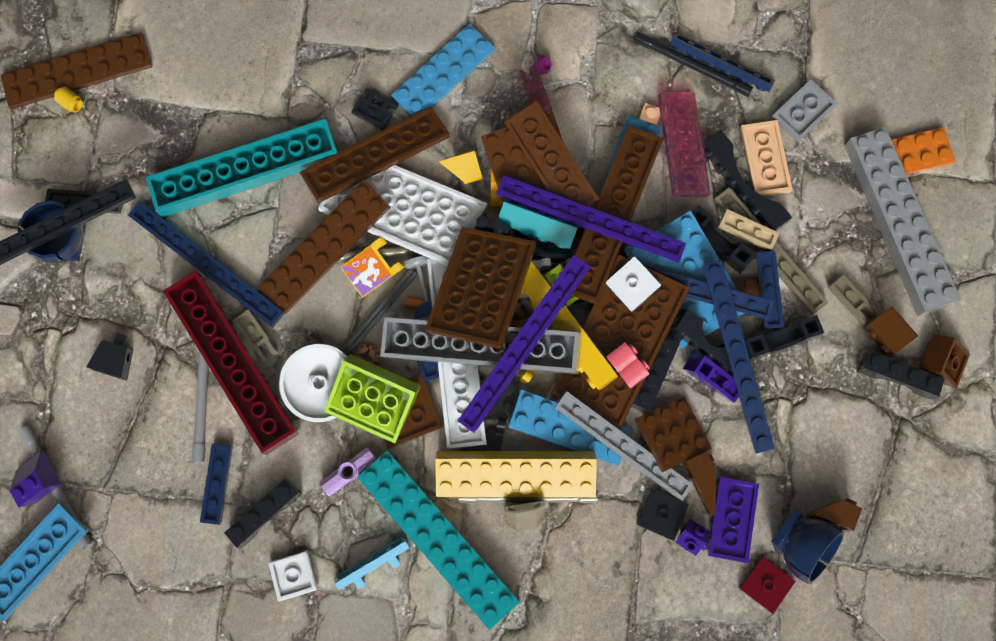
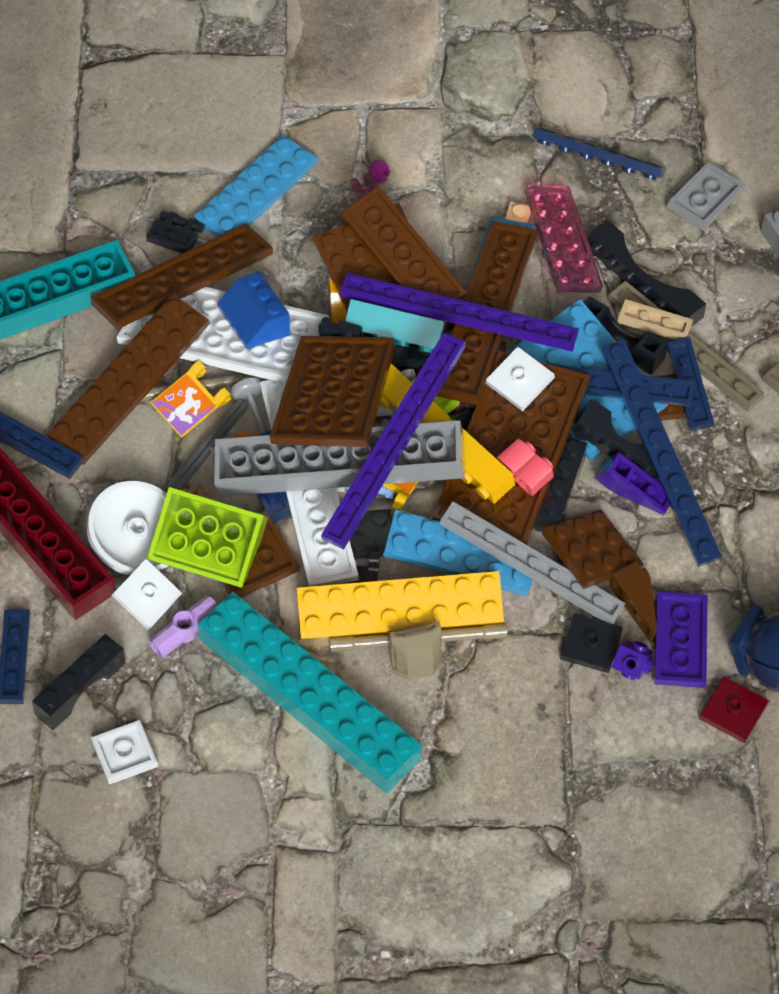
camera: 10 degrees left, 20 degrees down
dark tan hinge [232,309,278,362] -> none
medium azure hinge [334,536,409,590] -> none
yellow slope [439,149,482,184] -> none
black piece [634,32,754,97] -> none
light nougat plate [740,120,793,196] -> none
black arch [744,315,825,361] -> none
none -> white plate [111,559,182,630]
none -> blue slope [217,272,290,349]

